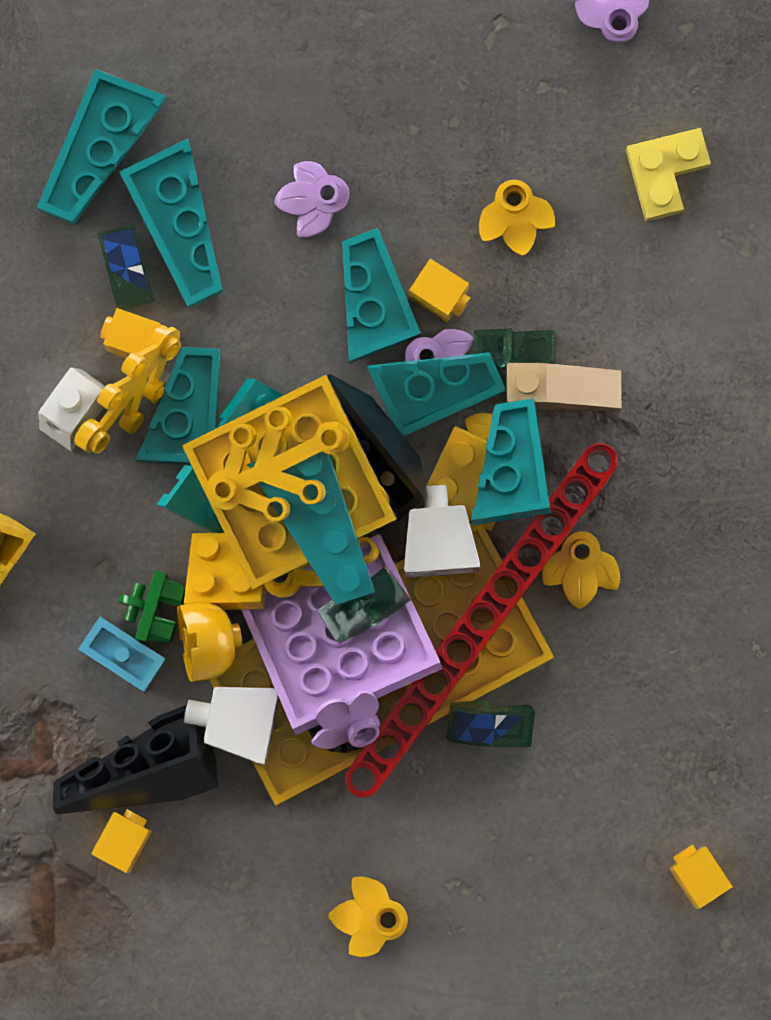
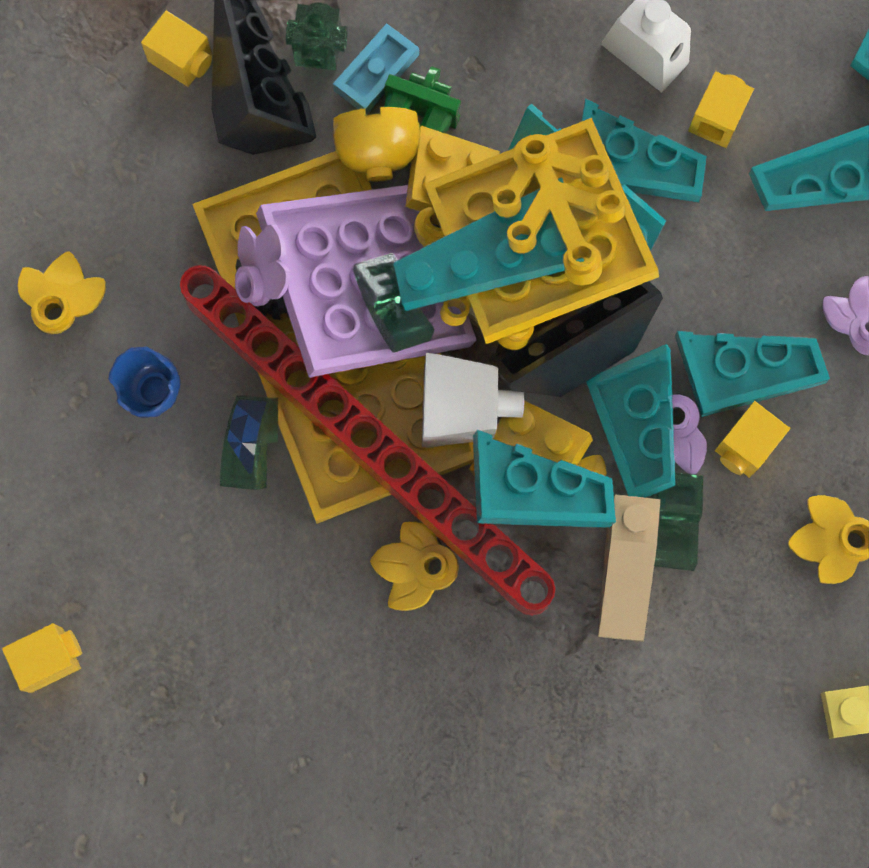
camera: 95 degrees right, 5 degrees down
yellow plant [74,325,181,454] -> none
slope [98,223,155,310] -> none
white torso [184,687,279,766] -> none
none -> blue hair [108,346,181,418]
none -> clear green brick [285,2,348,71]

